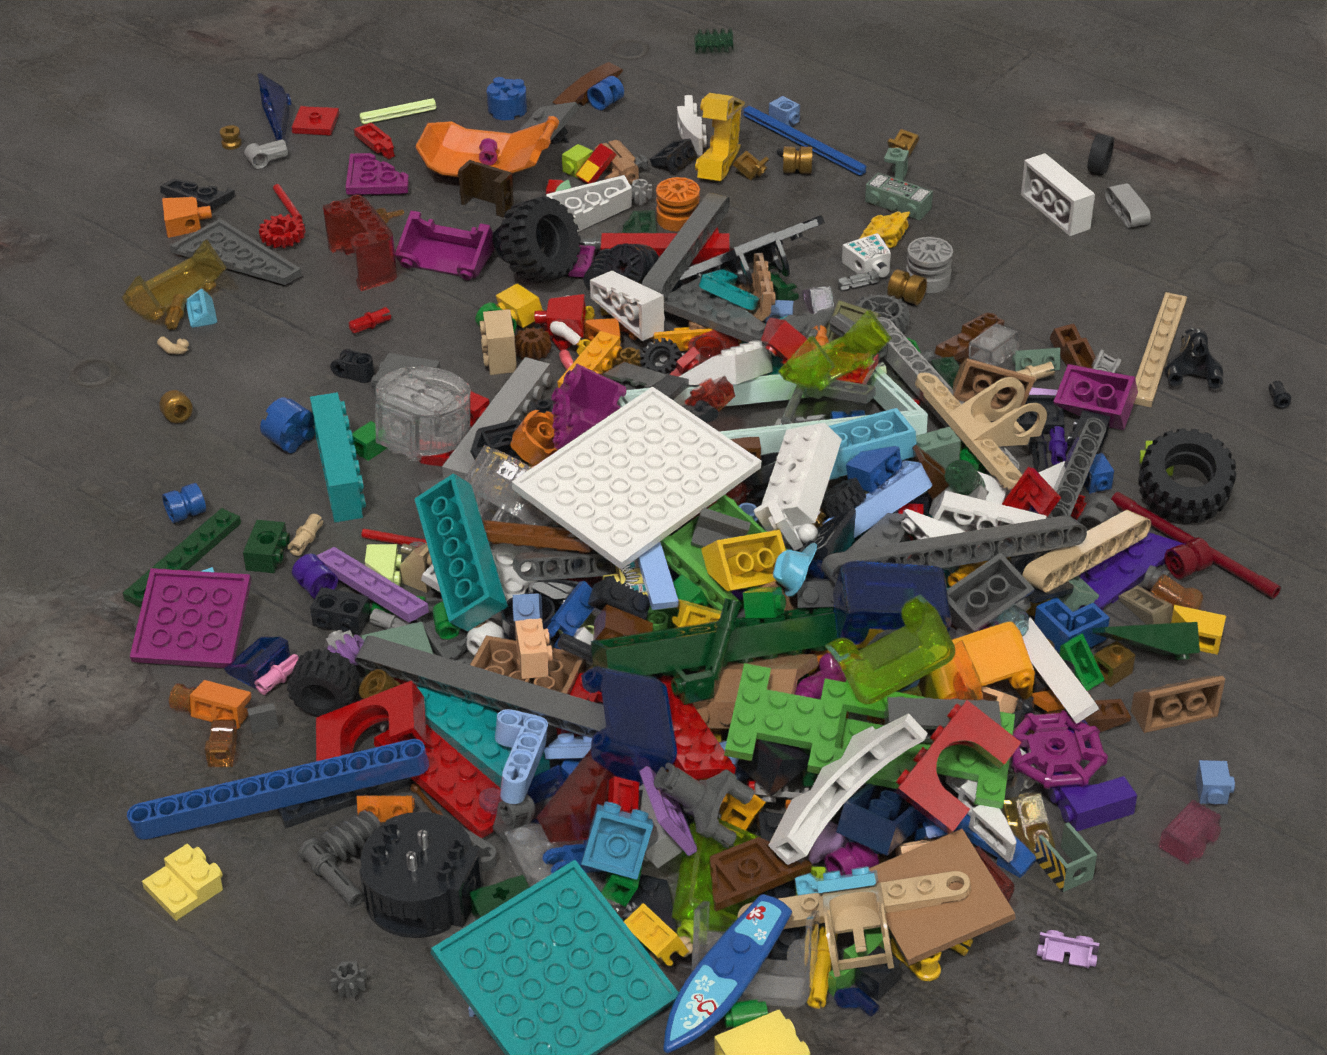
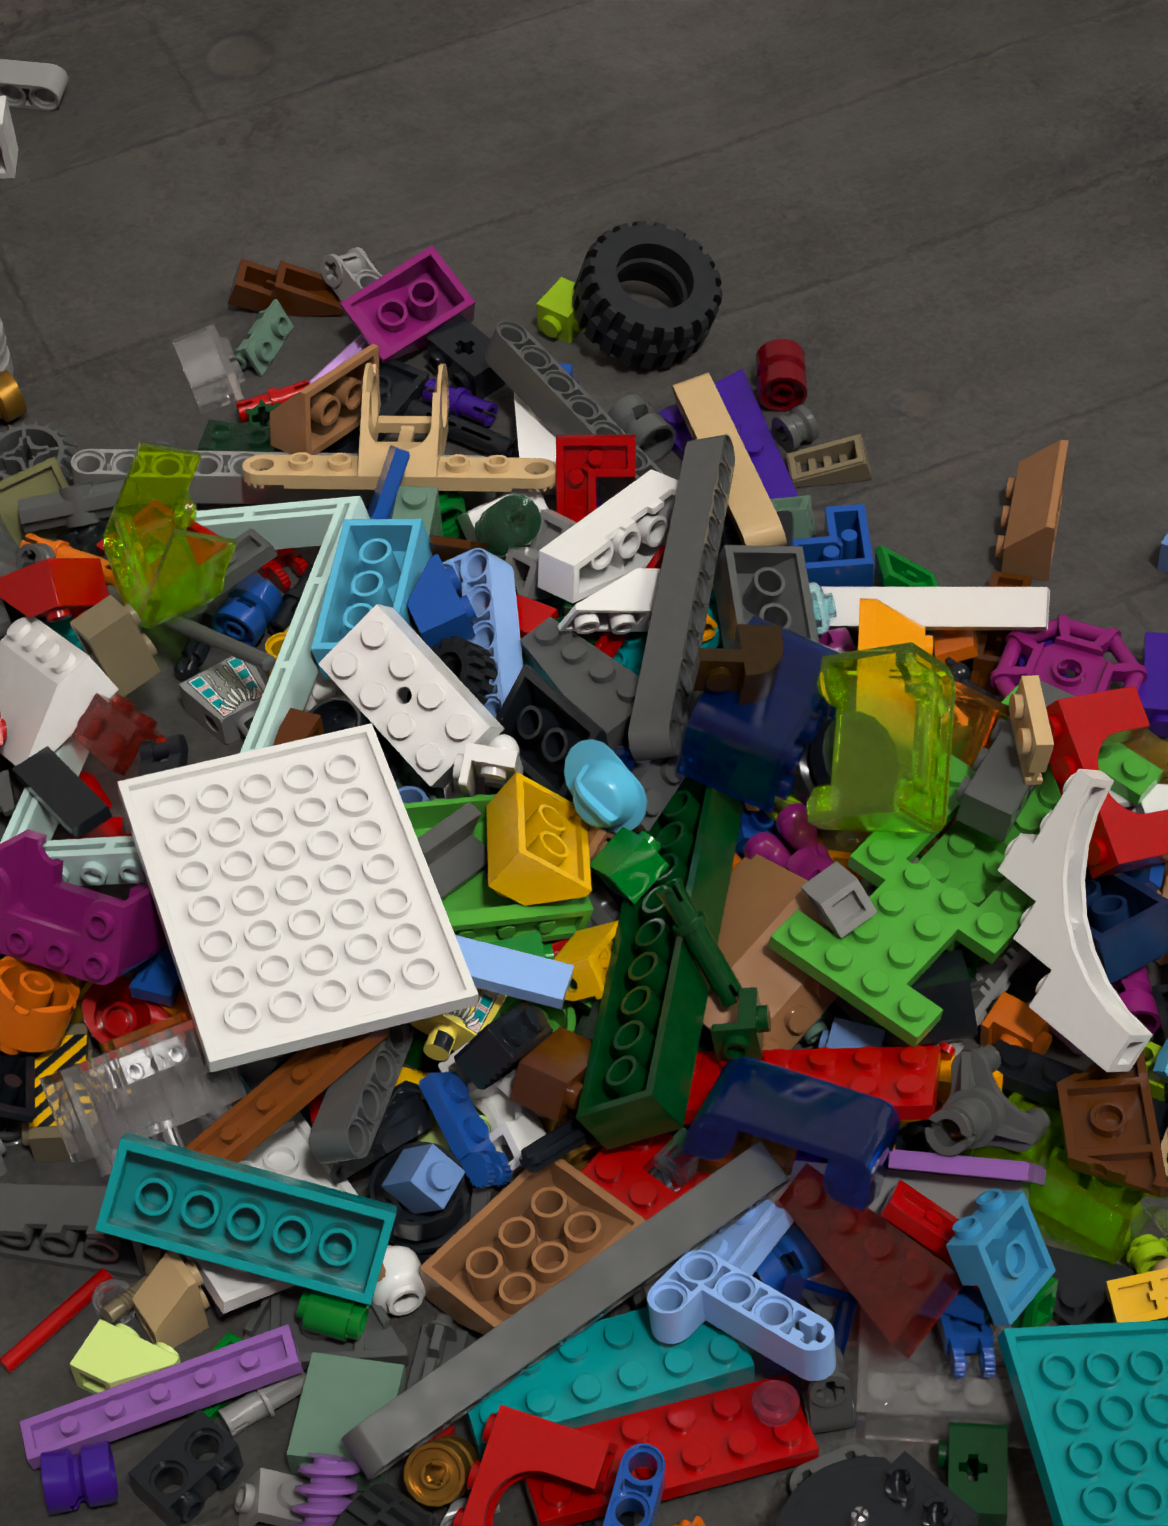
camera: 60 degrees left, 10 degrees up
reddish brown hinge [410,783,443,815] -> none
light nougat brick [515,618,553,679] -> none
reddish brown slope [934,312,1005,363] -> none
tan pin [1016,362,1055,383] -> none
dark green wedge [1092,622,1200,660] -> none
pearl gold brick [1094,641,1135,687] -> none
dark red piece [1111,492,1281,599] -> none
tan tile [1134,292,1187,407] -> none
clear orange piece [1151,574,1204,610] -> none
black wheel [1164,328,1223,389] -> none
yellow slope [1171,605,1226,655] -> none
black pin [1268,381,1291,408] -> none
none -> dark tan brick [70,595,161,699]
none -> blue tile [368,445,410,519]
none -> dark brown brick [691,624,784,705]
none -> light grey brick [801,861,878,938]
none -> tan plate [1009,675,1054,785]

